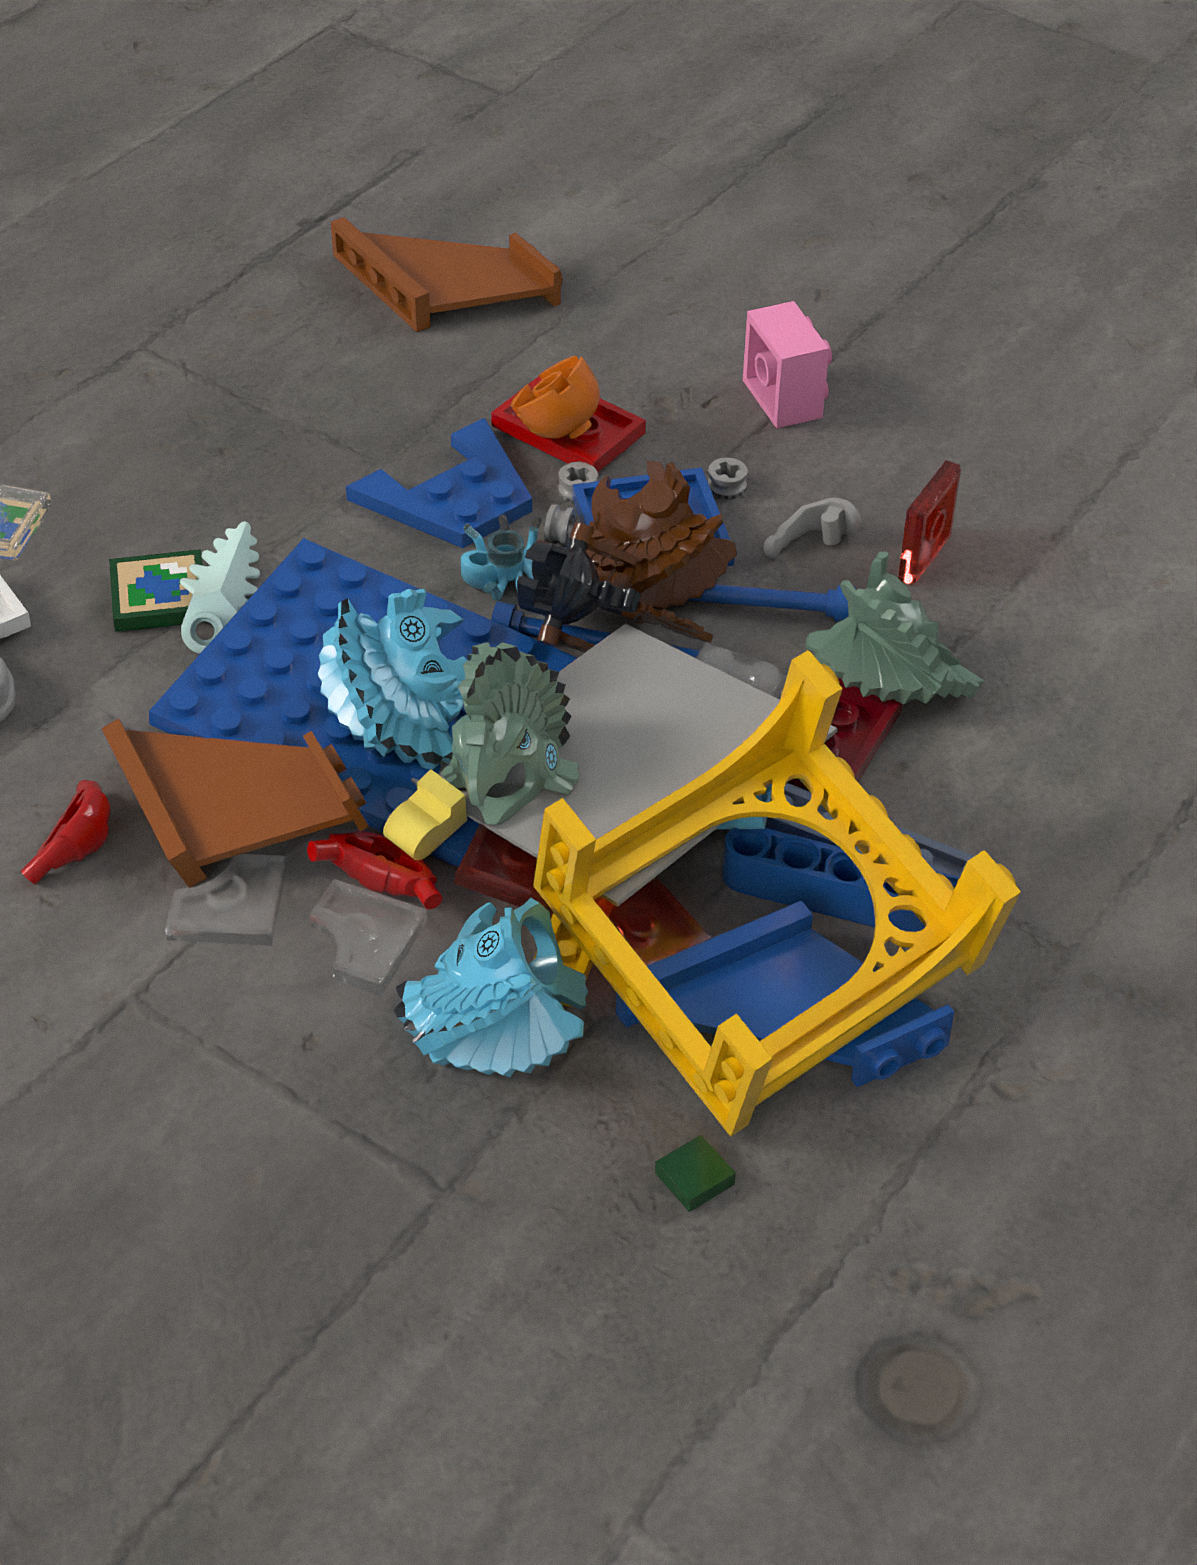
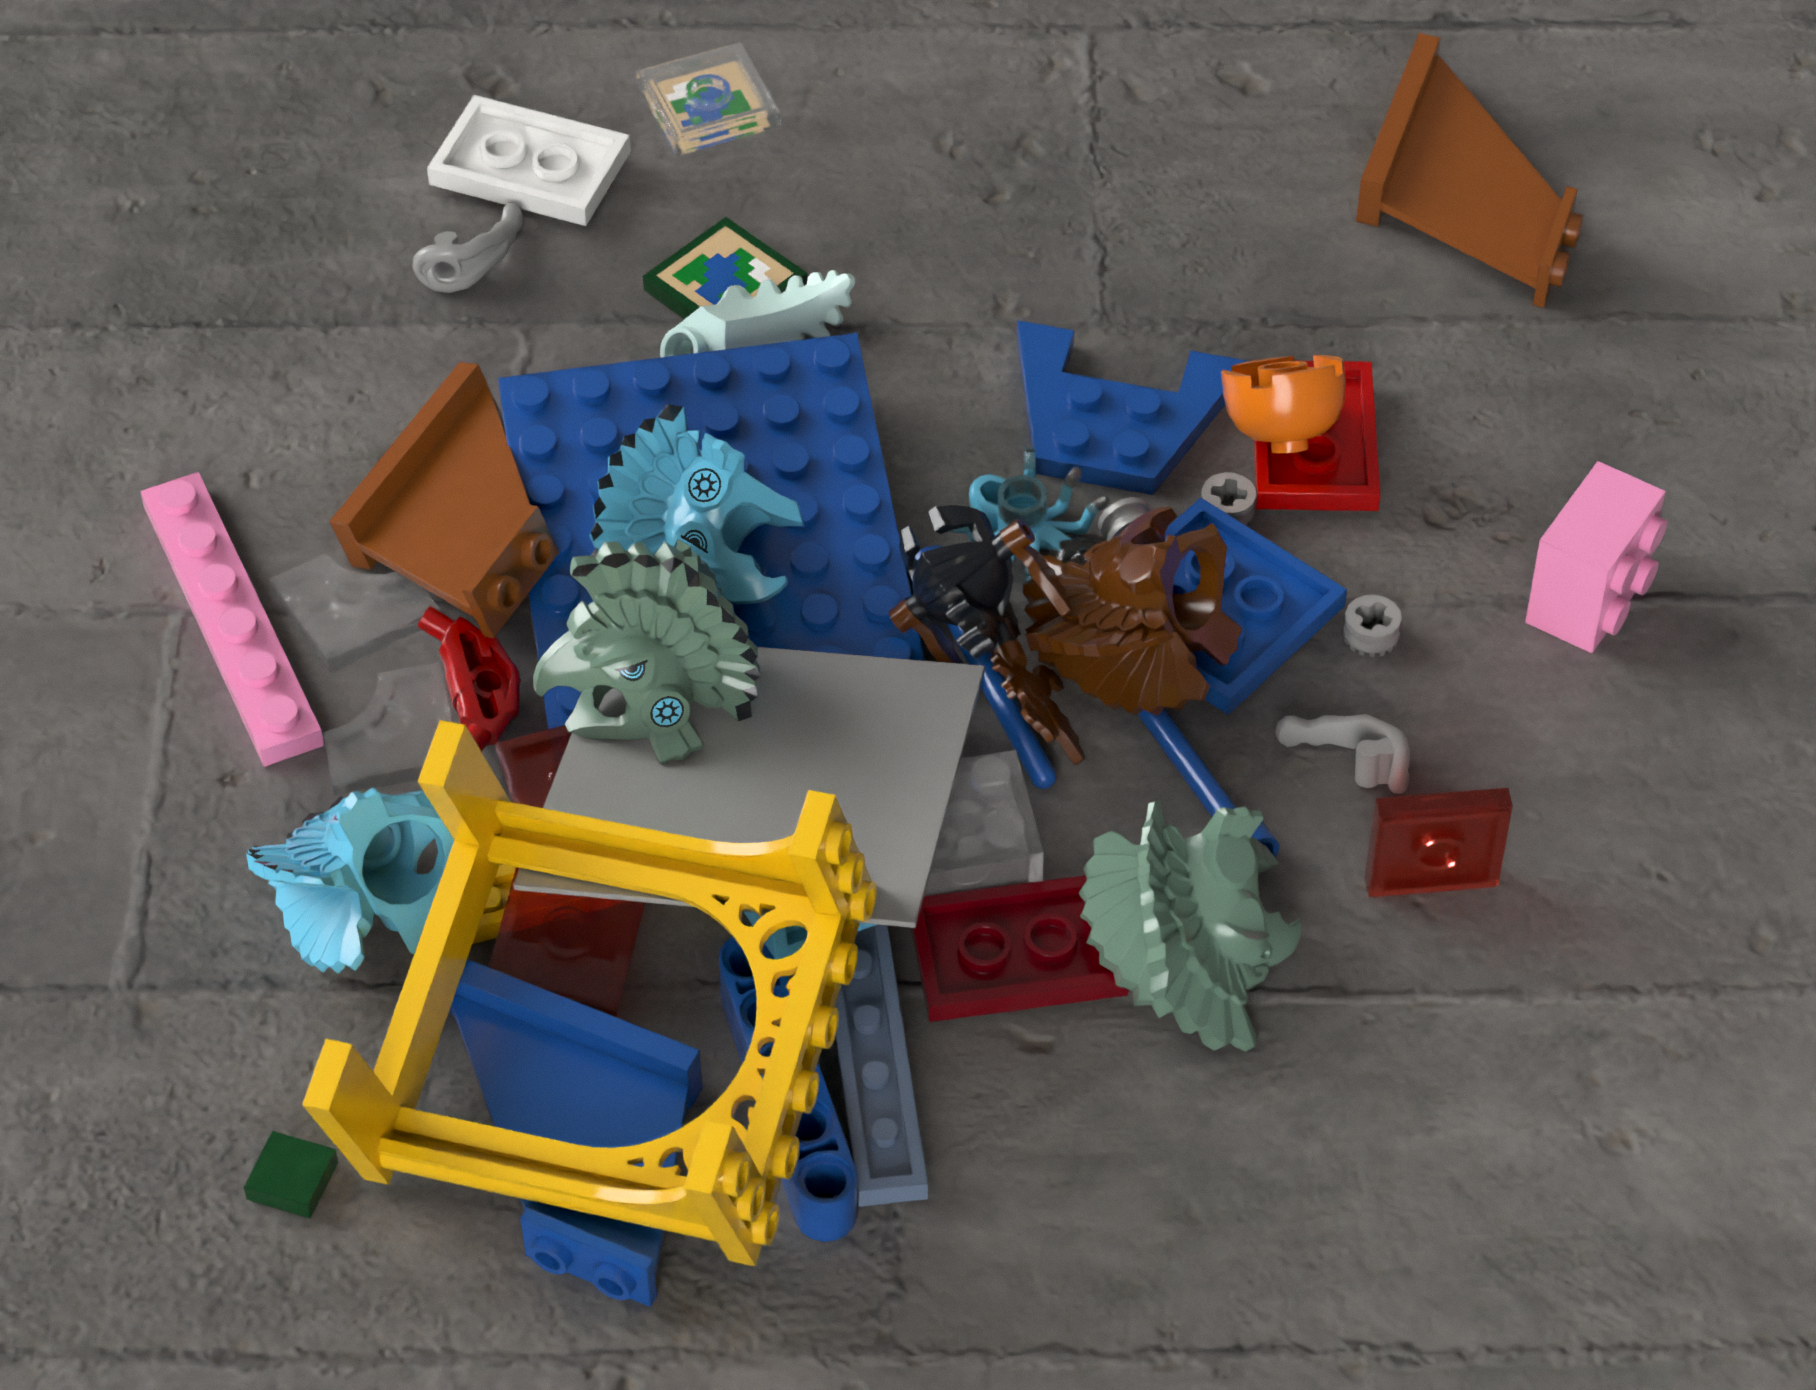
camera: 55 degrees right, 5 degrees up
red piece [21,780,111,885] -> none
light yellow leg [383,769,467,861] -> none
none -> bright pink plate [141,472,324,767]

